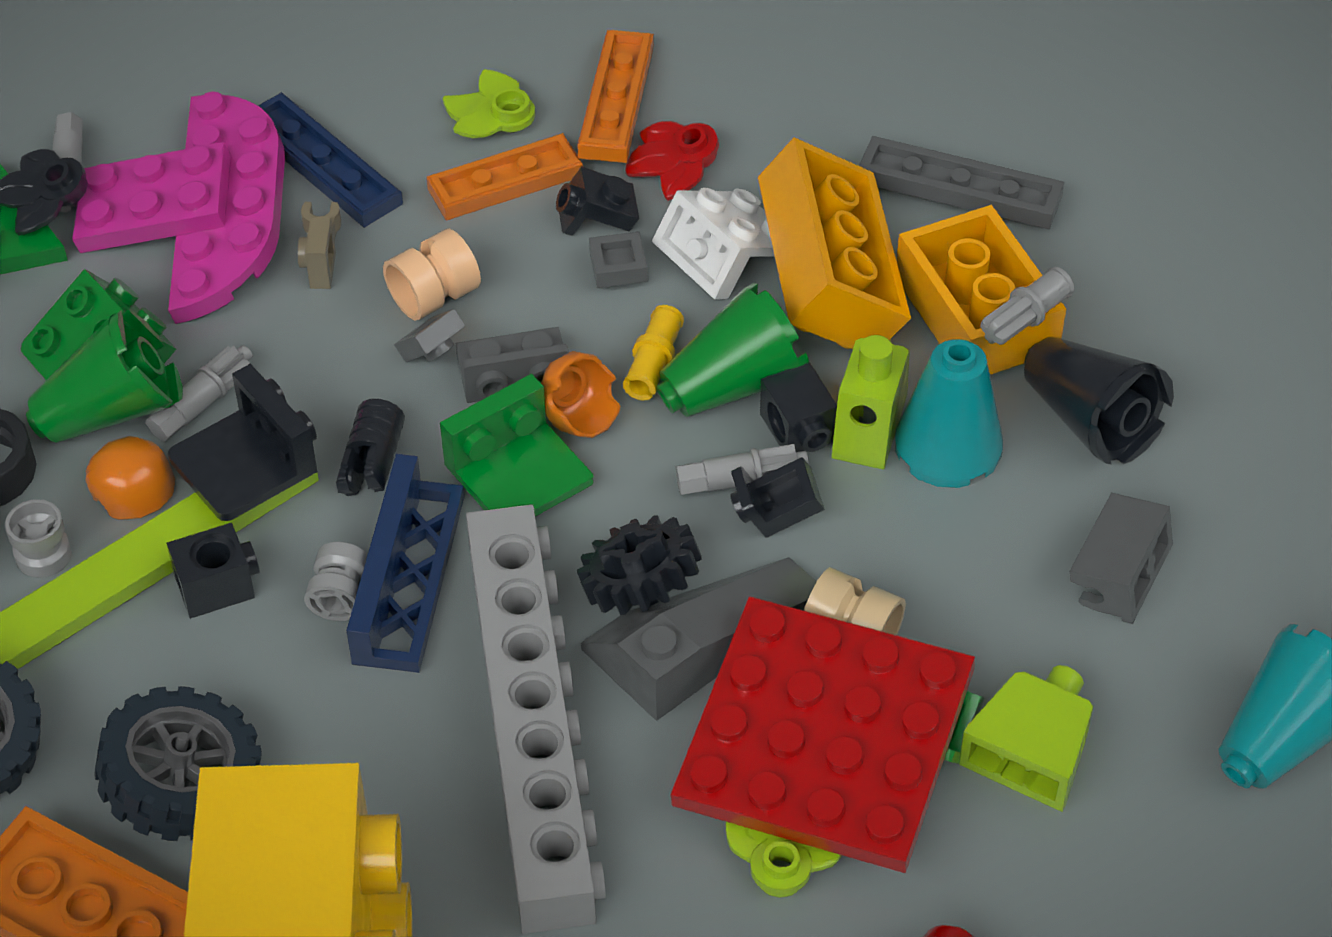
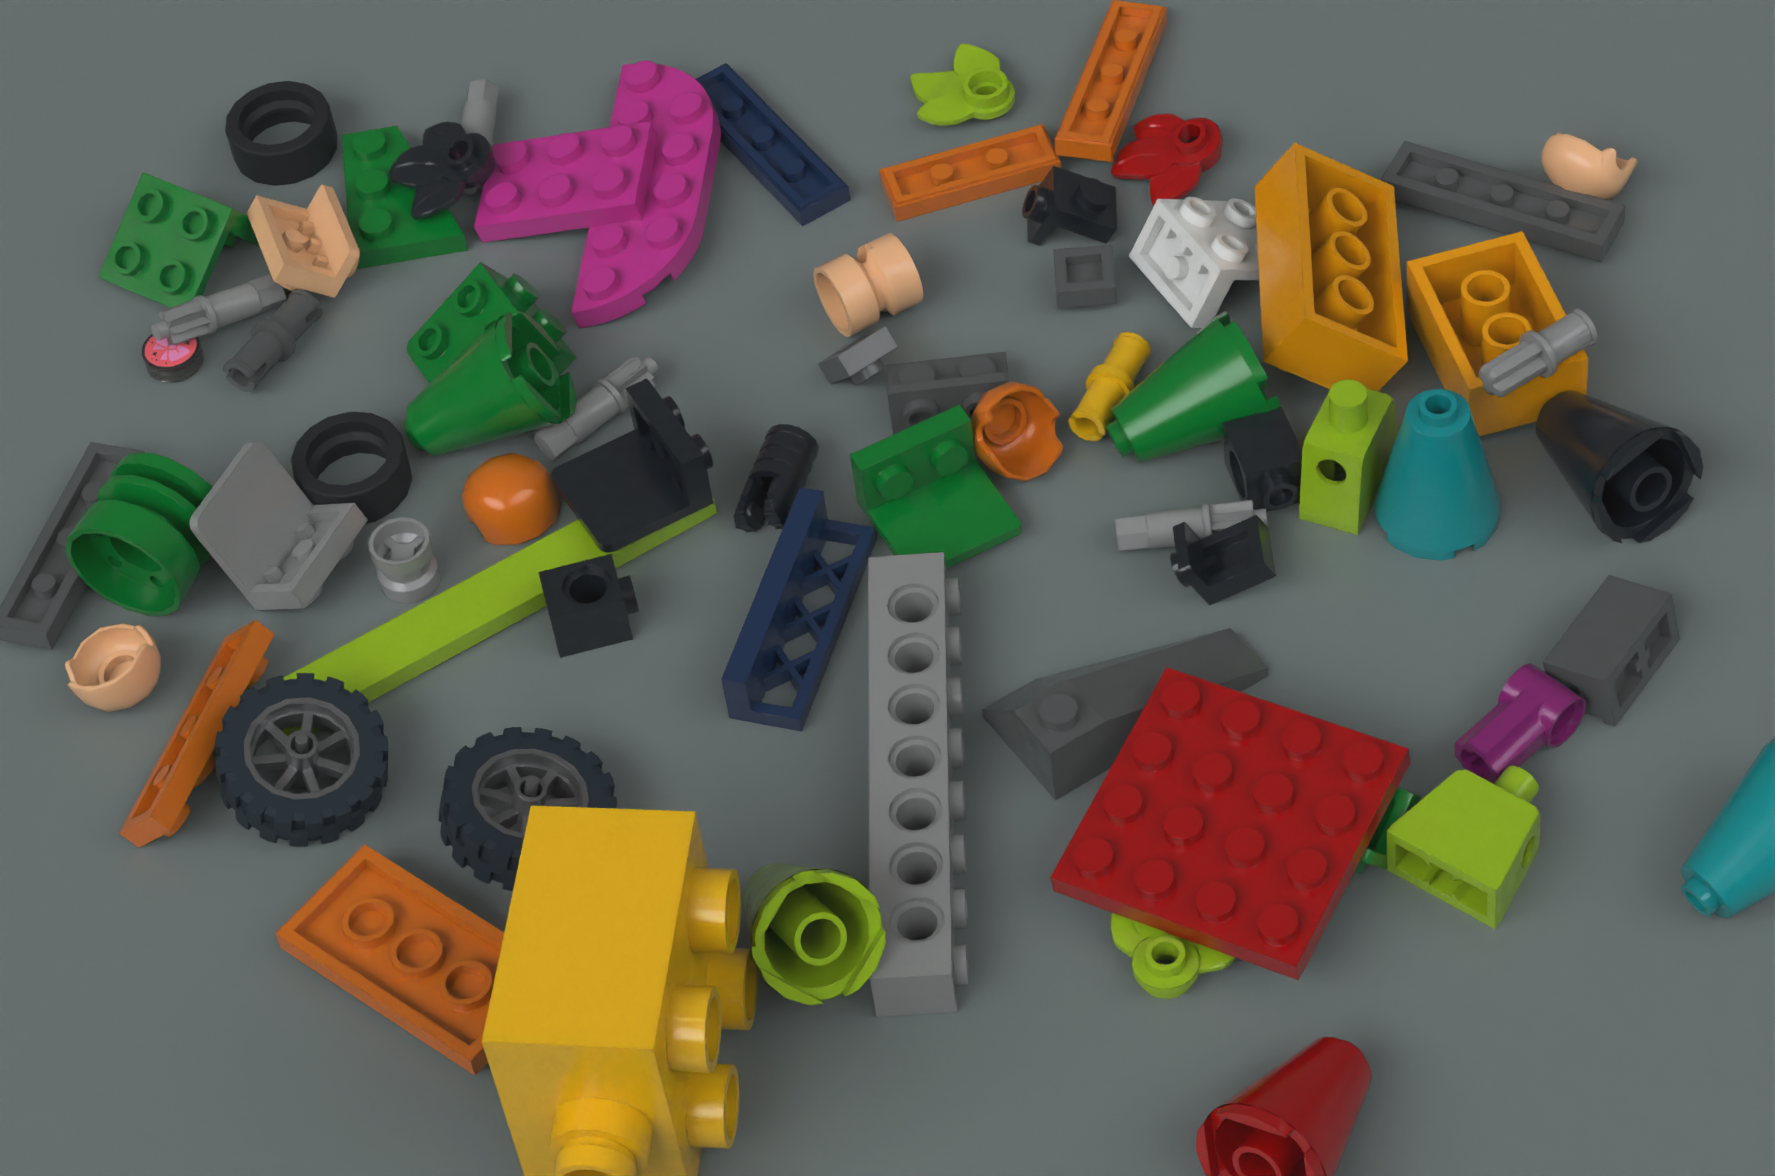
camera: 15 degrees right, 0 degrees up
dark tan plate [298,202,341,289] -> none
light grey wheel [304,542,368,621] -> none
black gear [577,515,702,615] -> none
tan wheel [804,567,906,635] -> none
none -> lime cone [743,863,886,1005]
none -> magenta piece [1455,663,1586,784]
none -> light nougat hair [1541,133,1638,201]

